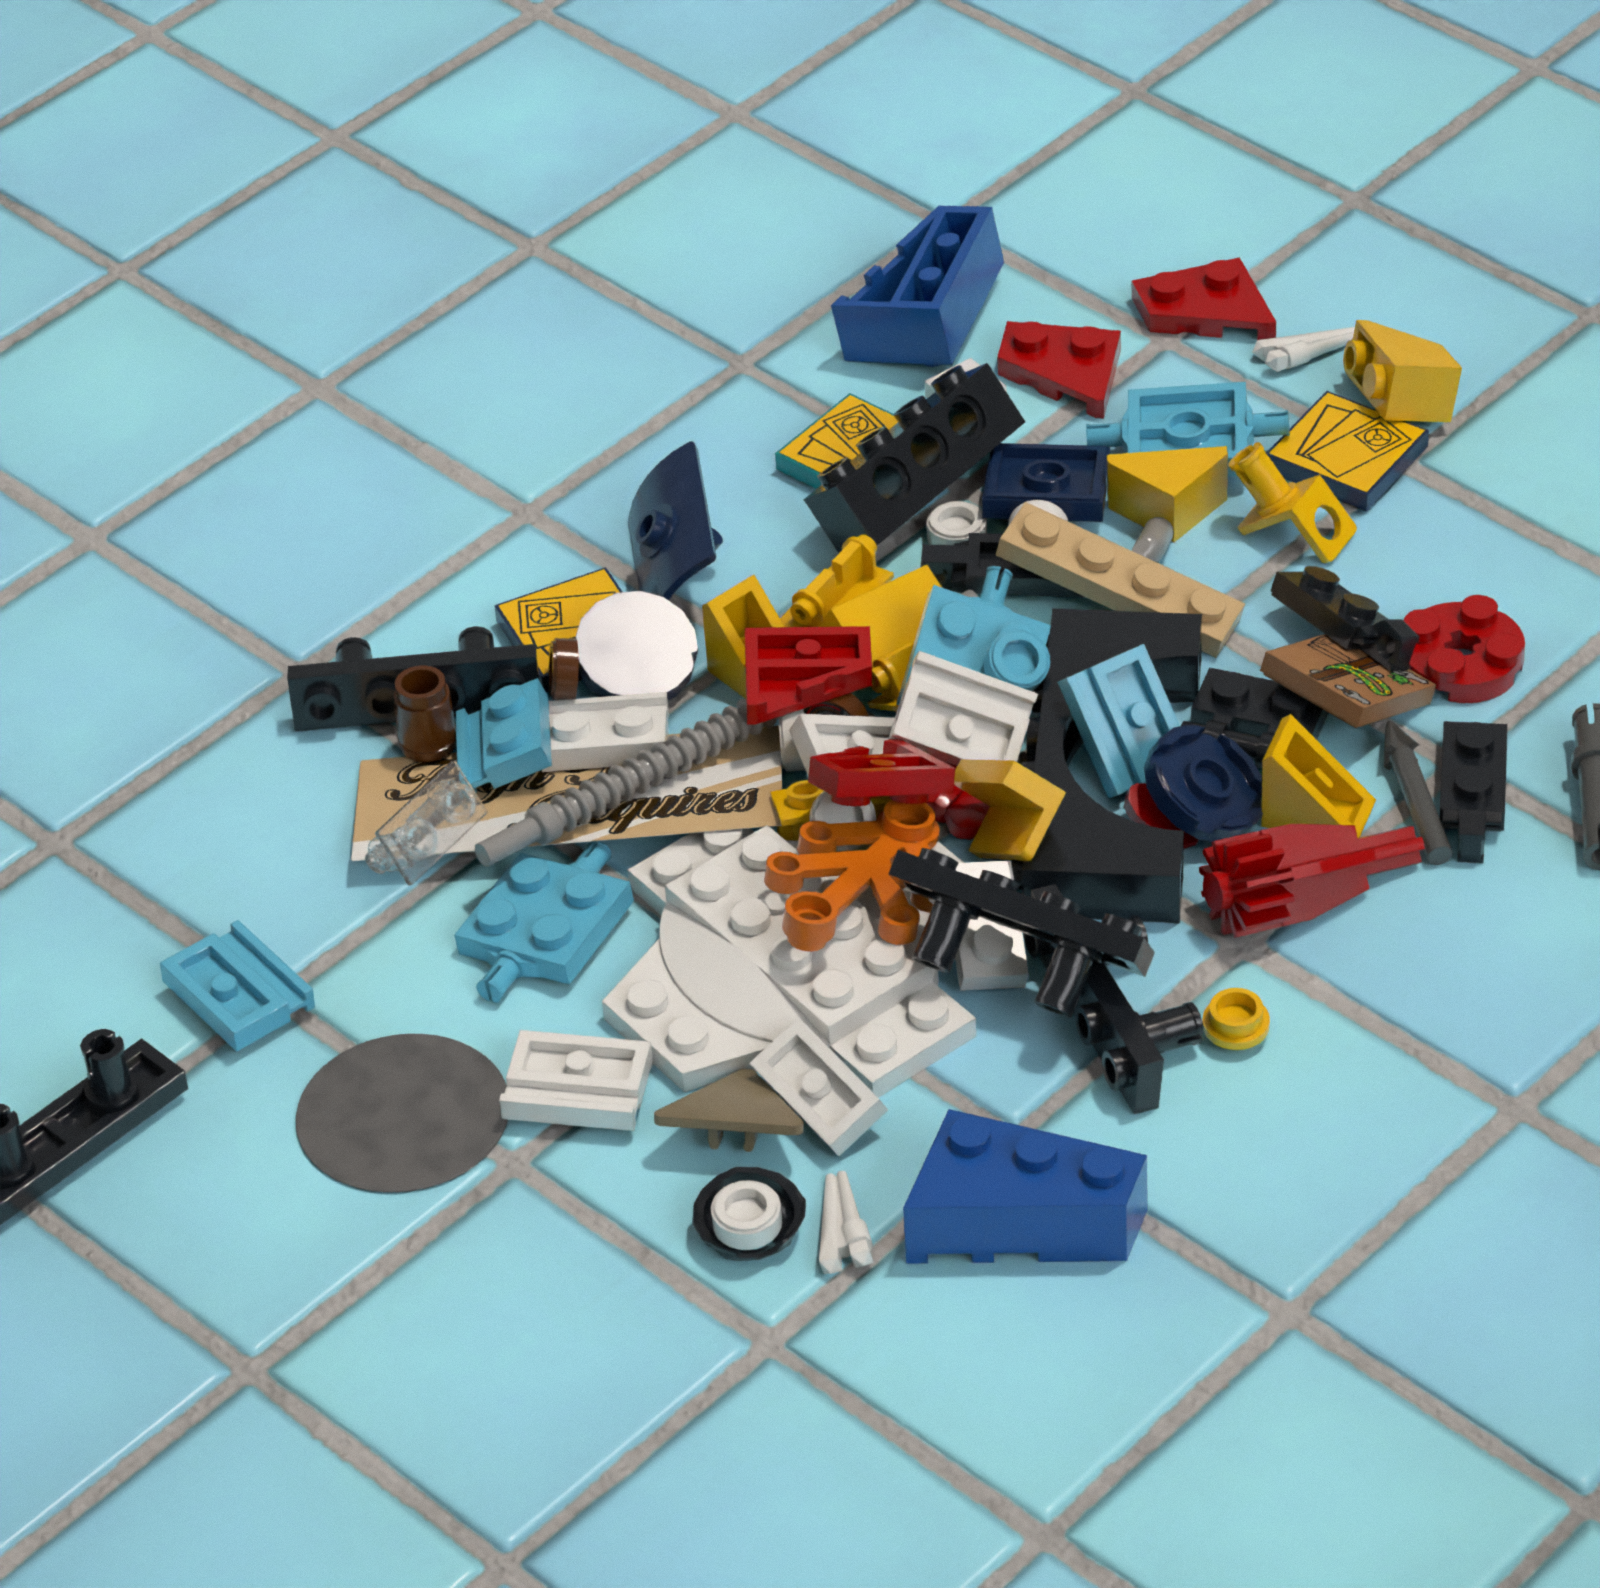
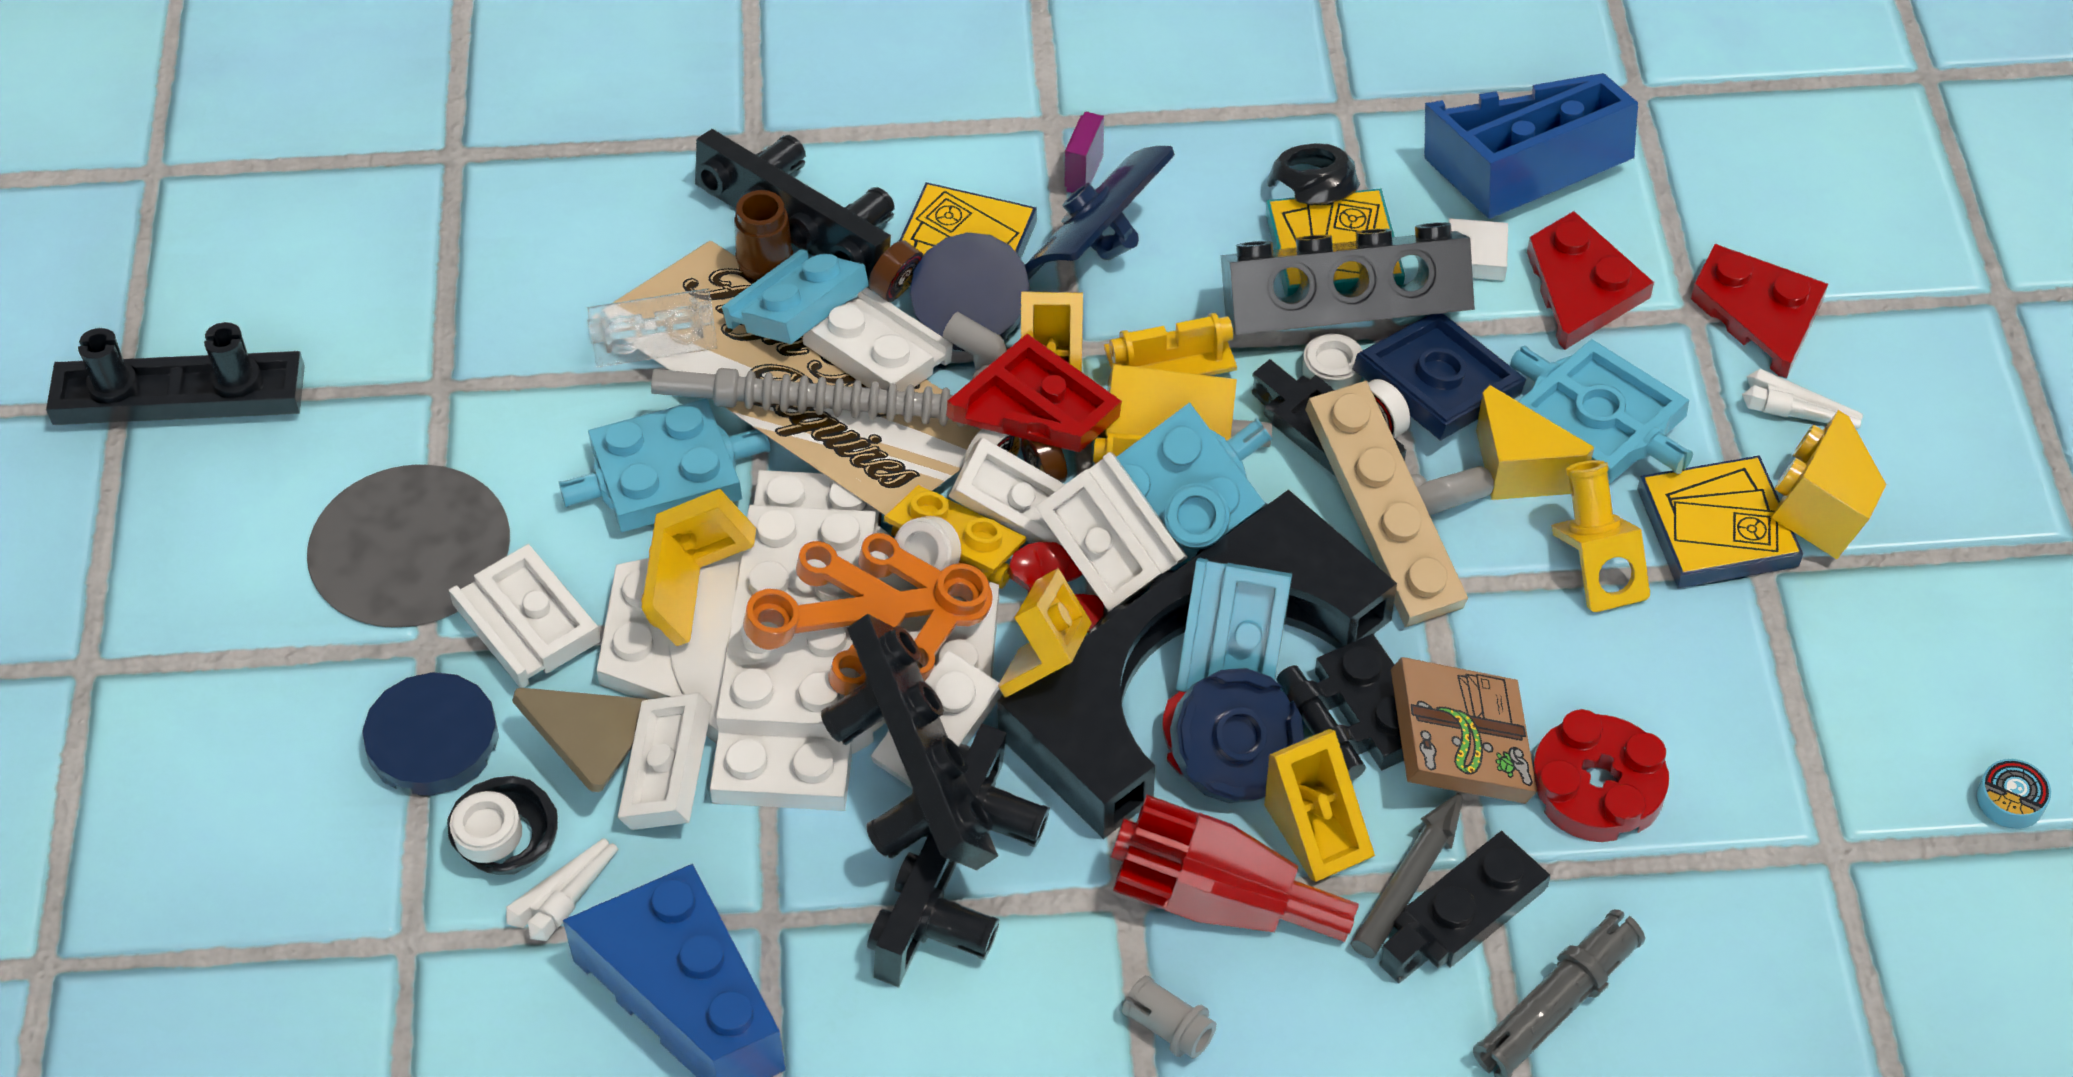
camera: 40 degrees right, 10 degrees up
medium azure plate [160,920,315,1052] -> none
red wing [808,739,955,806] -> none
yellow plate [1202,988,1270,1050] -> none
black hinge [1270,566,1420,671] -> none
none -> dark blue tile [362,672,499,796]
none -> yellow bracket [641,489,756,646]
none -> light grey arm [943,311,1007,378]
none -> magenta tile [1065,111,1104,193]
none -> light grey pin [1122,976,1217,1059]
none -> black piece [1267,143,1360,204]

